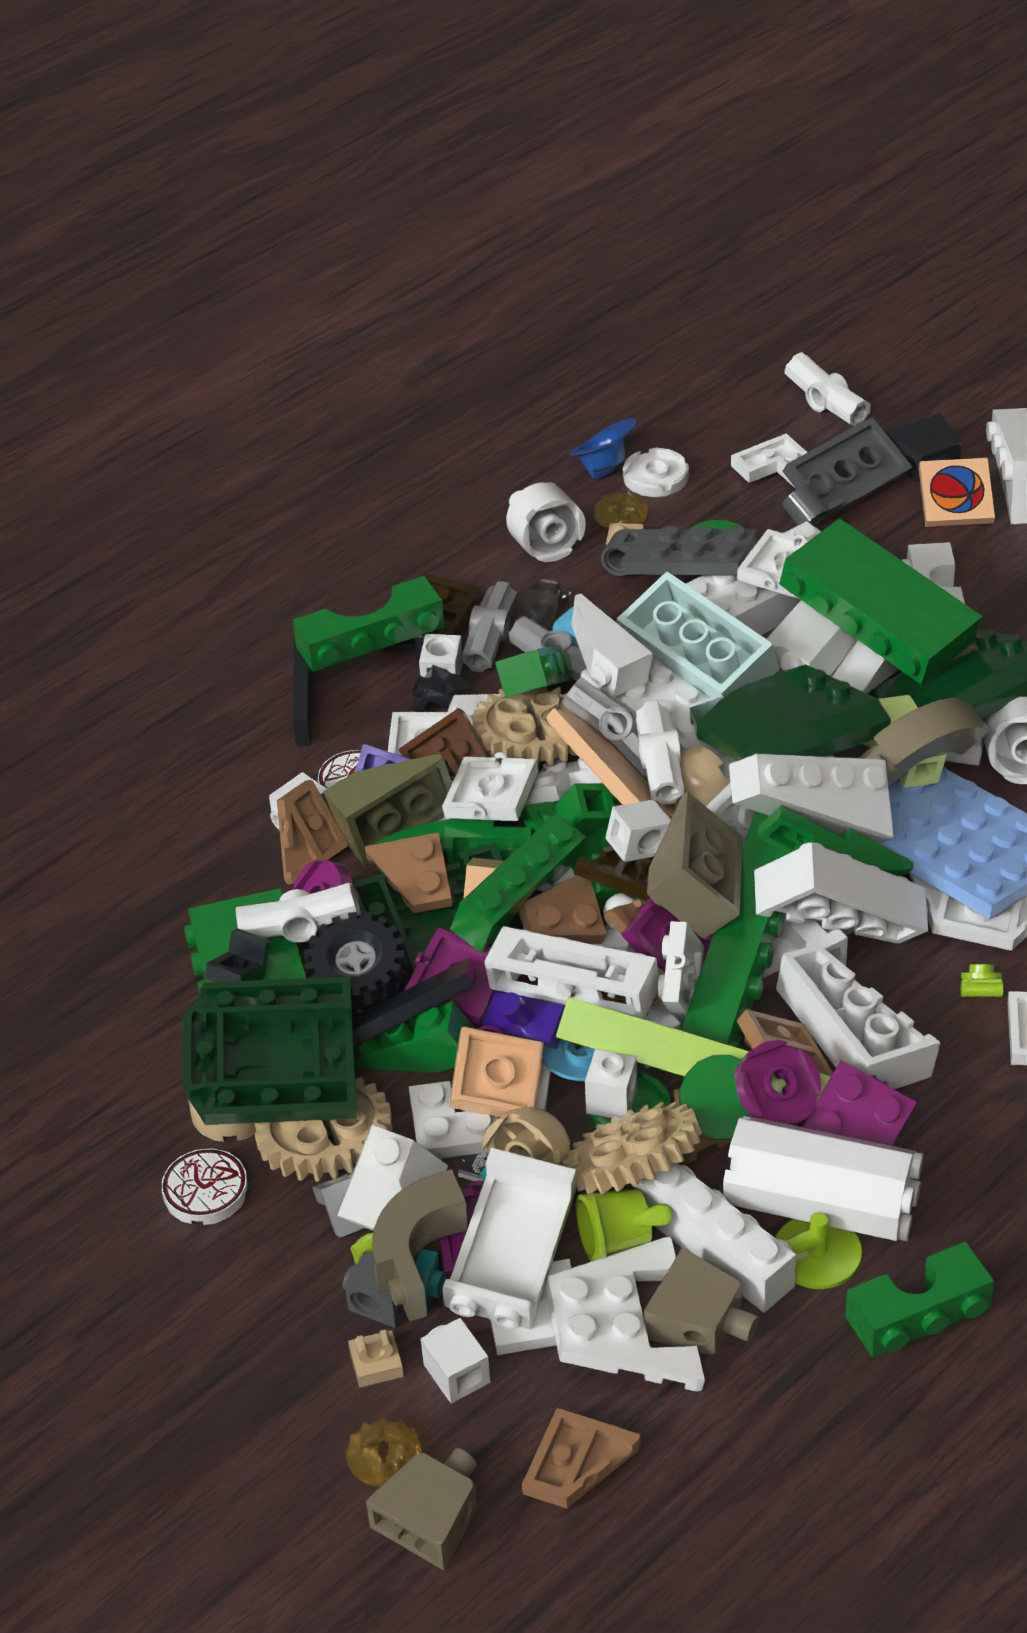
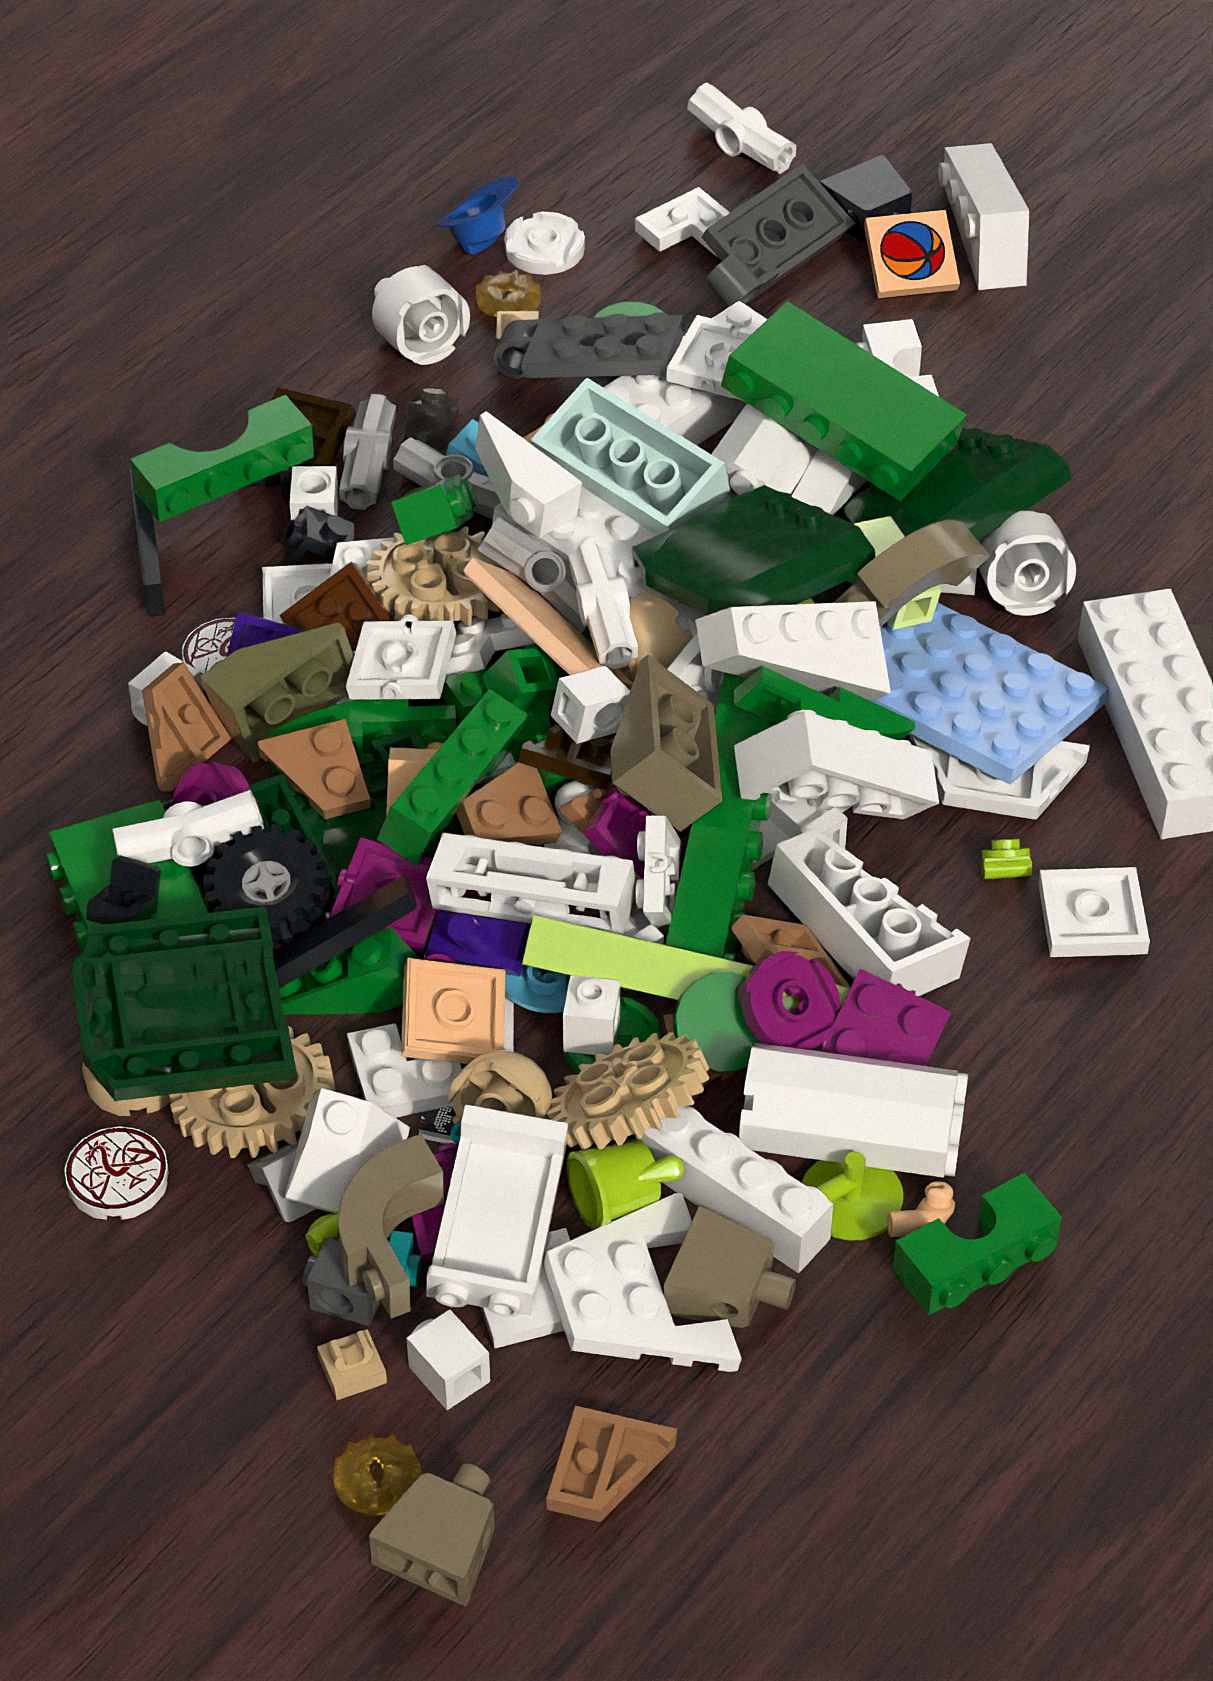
camera: 10 degrees left, 5 degrees up
none -> light nougat arm [887,1182,955,1237]

